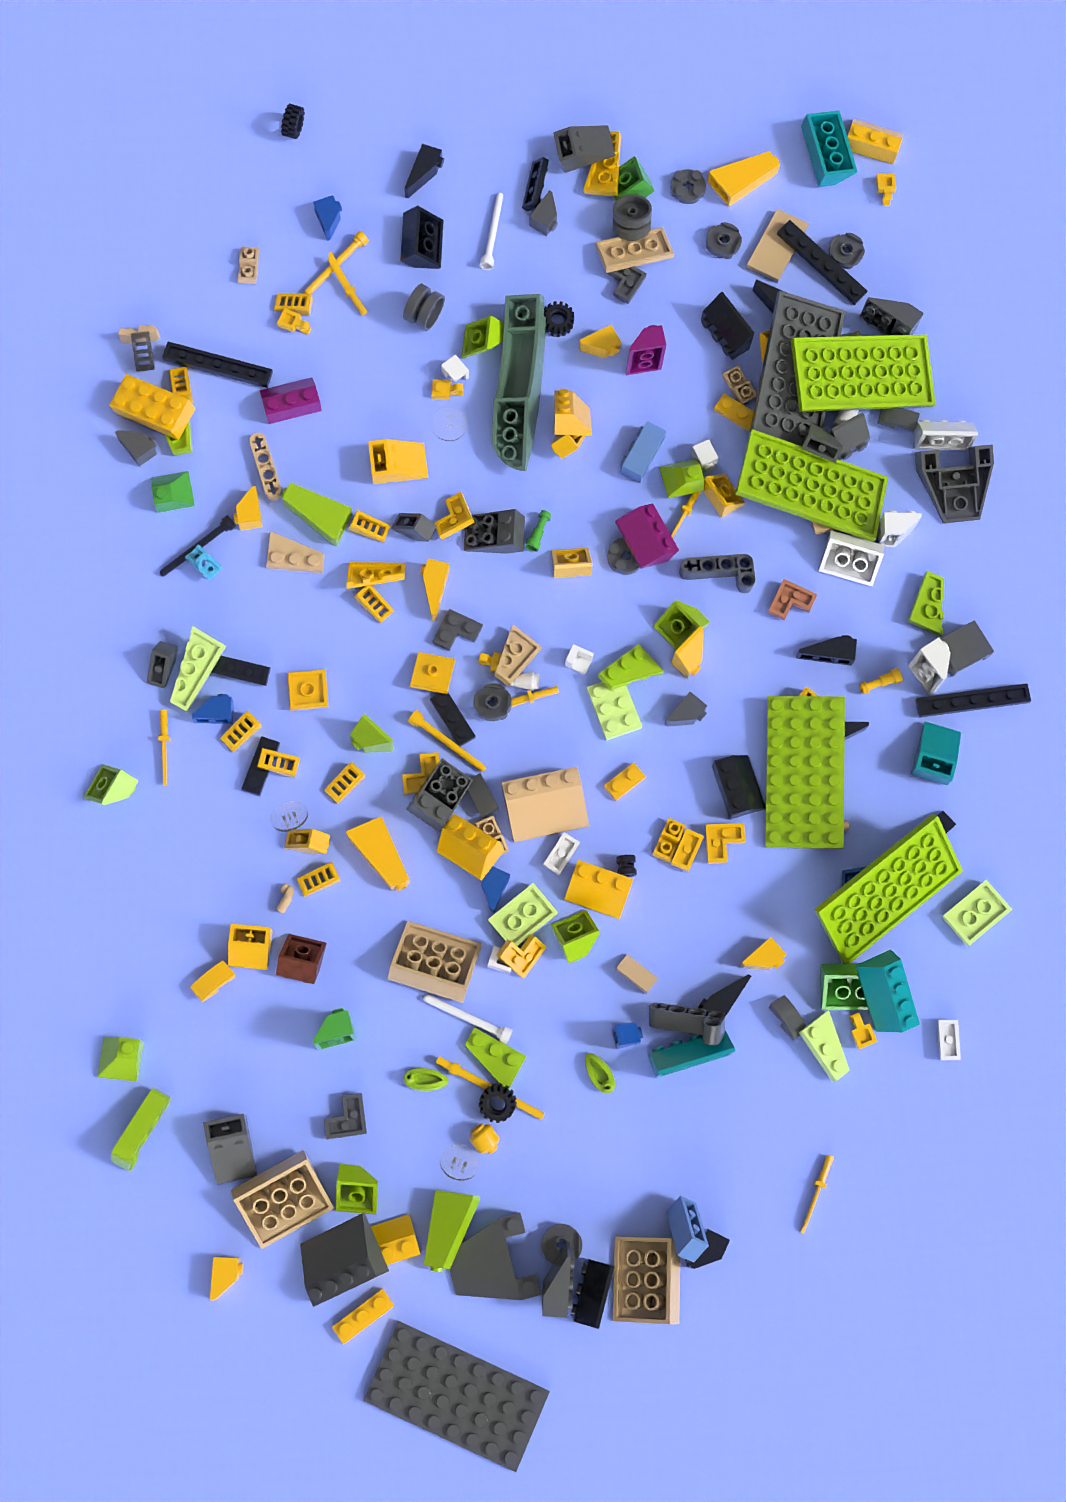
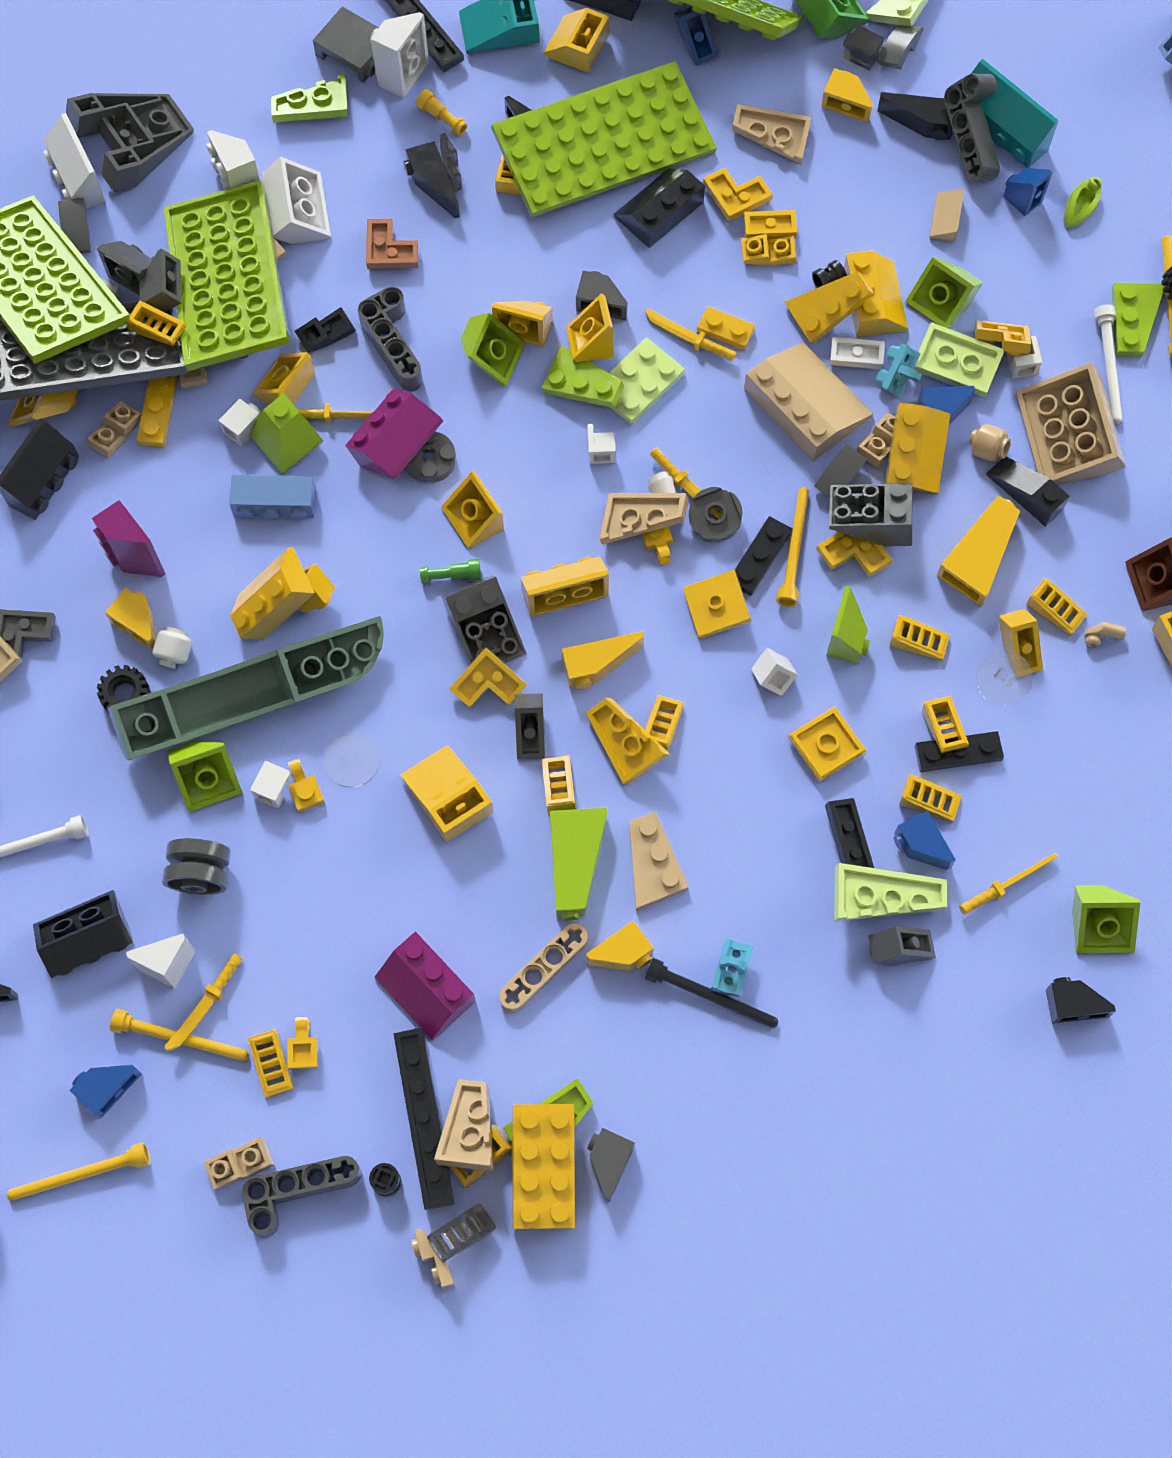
camera: 110 degrees left, 5 degrees down
bright green slope [152,471,195,513] -> none
dark grey plate [433,609,483,651] -> none
none -> yellow piece [7,1142,150,1201]
none -> yellow slope [126,301,187,346]
none -> white slope [126,934,195,989]
none -> white head [152,627,192,669]
none -> dark grey beam [242,1156,362,1238]
none -> black slope [294,307,356,353]
none -> black wheel [369,1163,402,1197]
none -> tan wing [434,1079,494,1171]
none -> clear smoke slope [440,133,462,192]
none -> yellow slope [520,557,609,617]
none -> yellow slope [543,8,609,73]
none -> yellow slope [566,293,614,362]
none -> yellow sword [646,309,737,362]
none -> tan wing [732,104,811,165]
none -> white panel [751,648,798,696]
none -> yellow wing [784,272,874,344]
none -> clear smoke brick [843,25,885,71]
none -> medium azure hips [875,343,922,397]
none -> tan head [969,424,1011,462]
none -> black slope [986,456,1070,527]
none -> black slope [1046,977,1116,1024]

